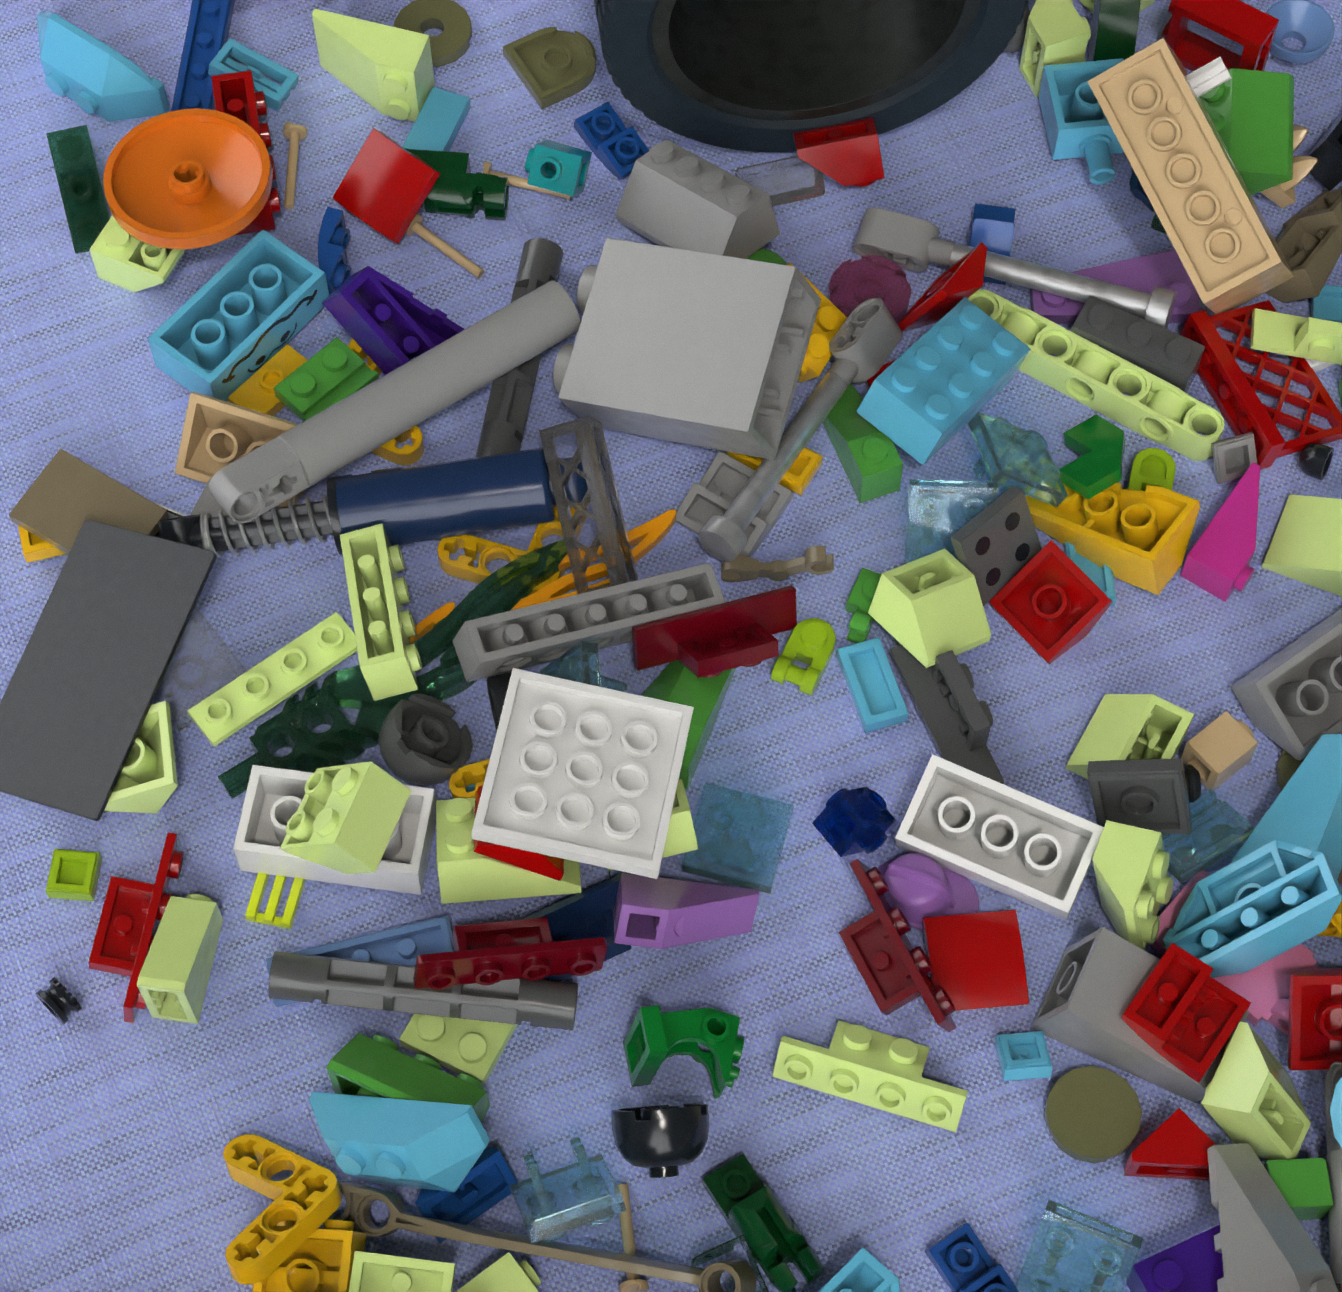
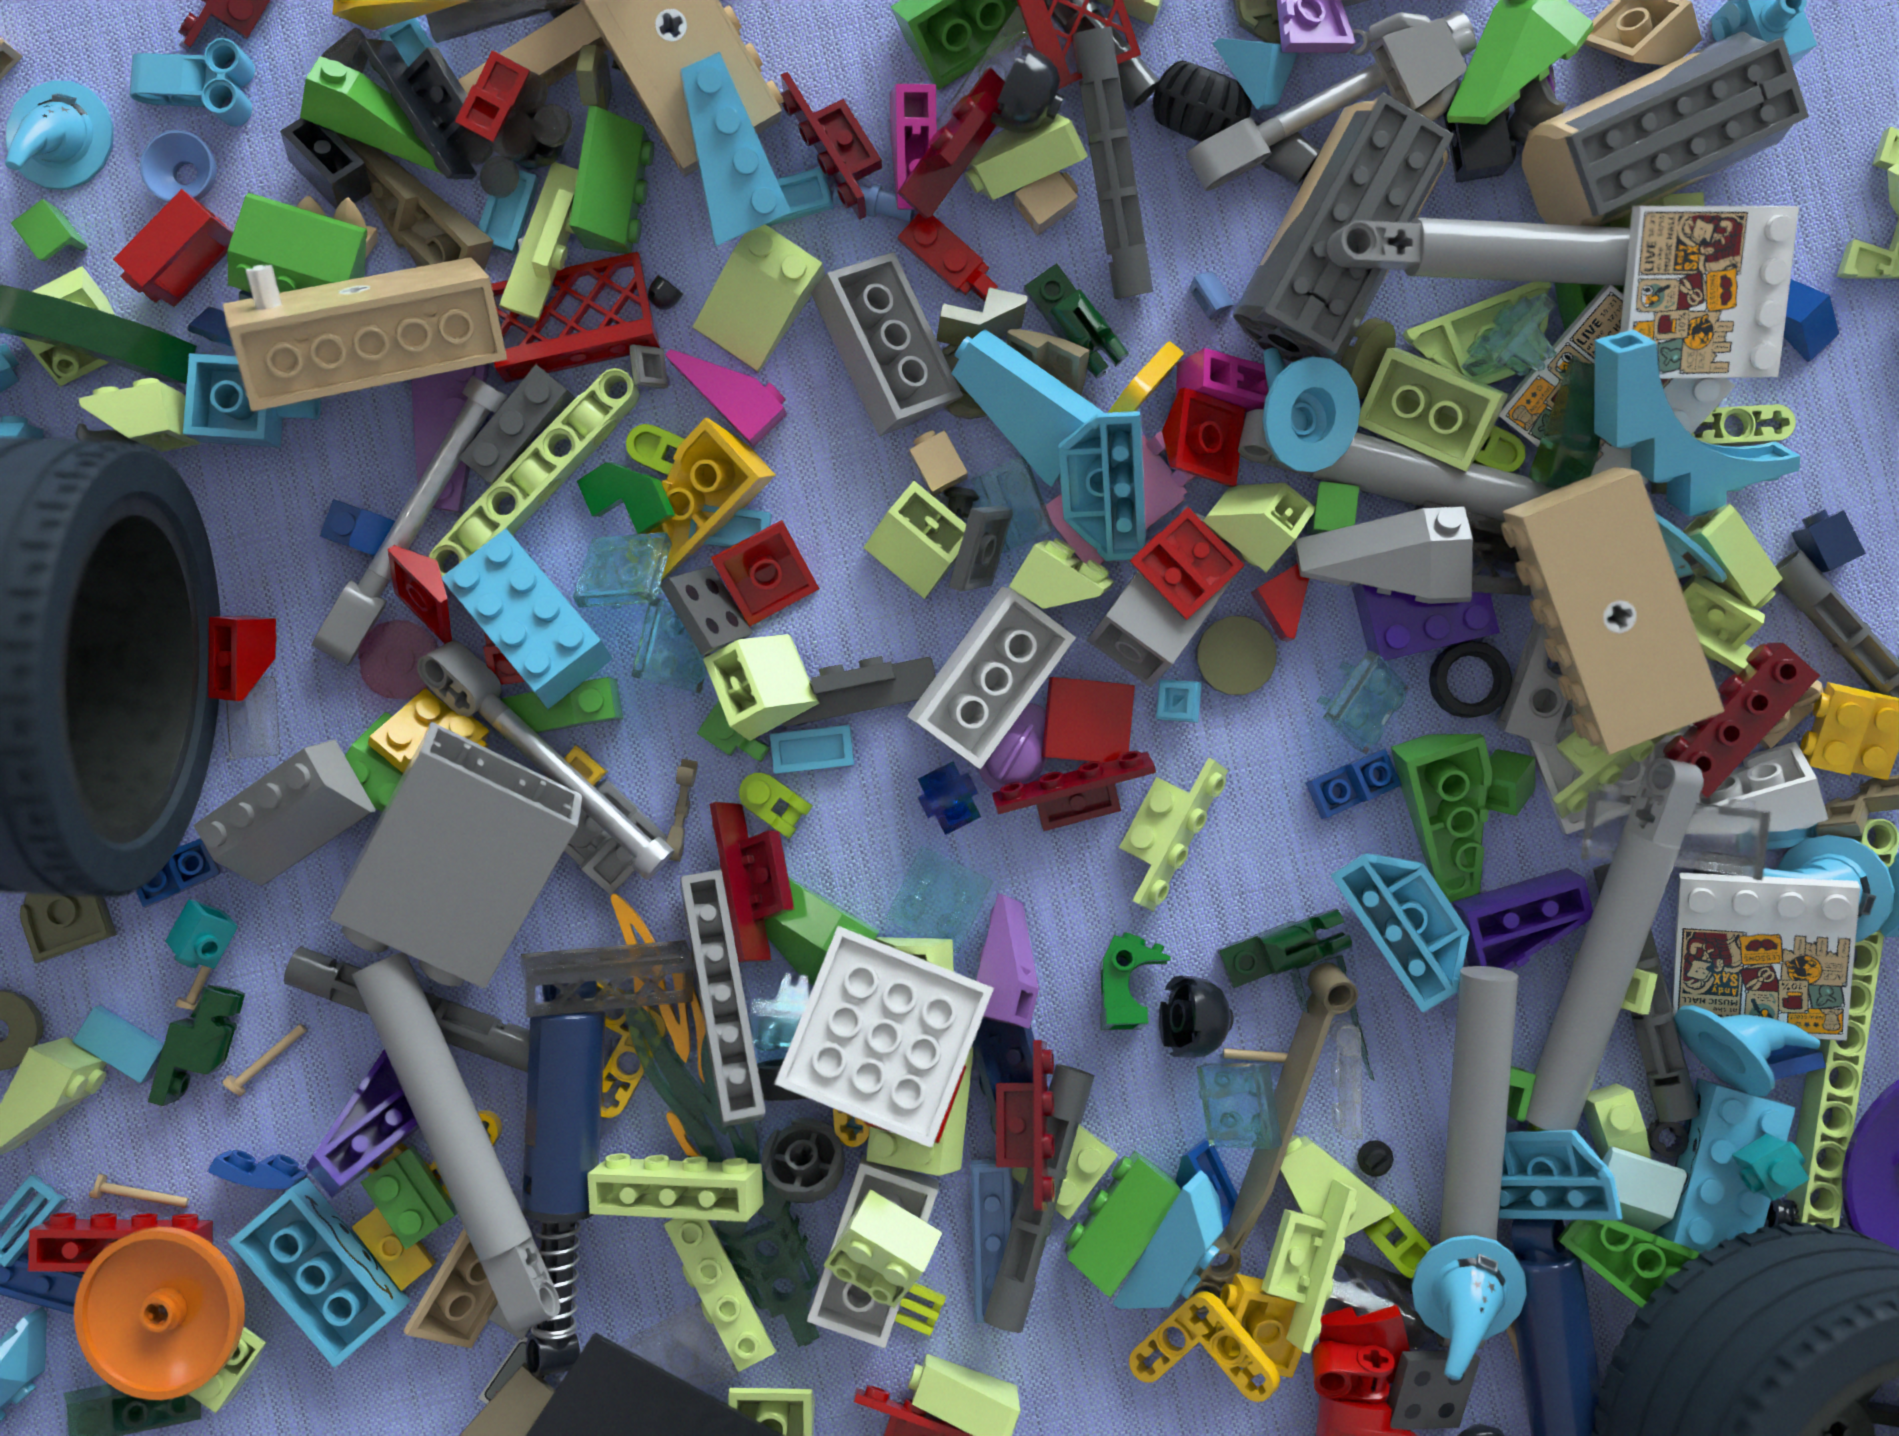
camera: 80 degrees left, 25 degrees up
red slope [332,128,440,244] -> none

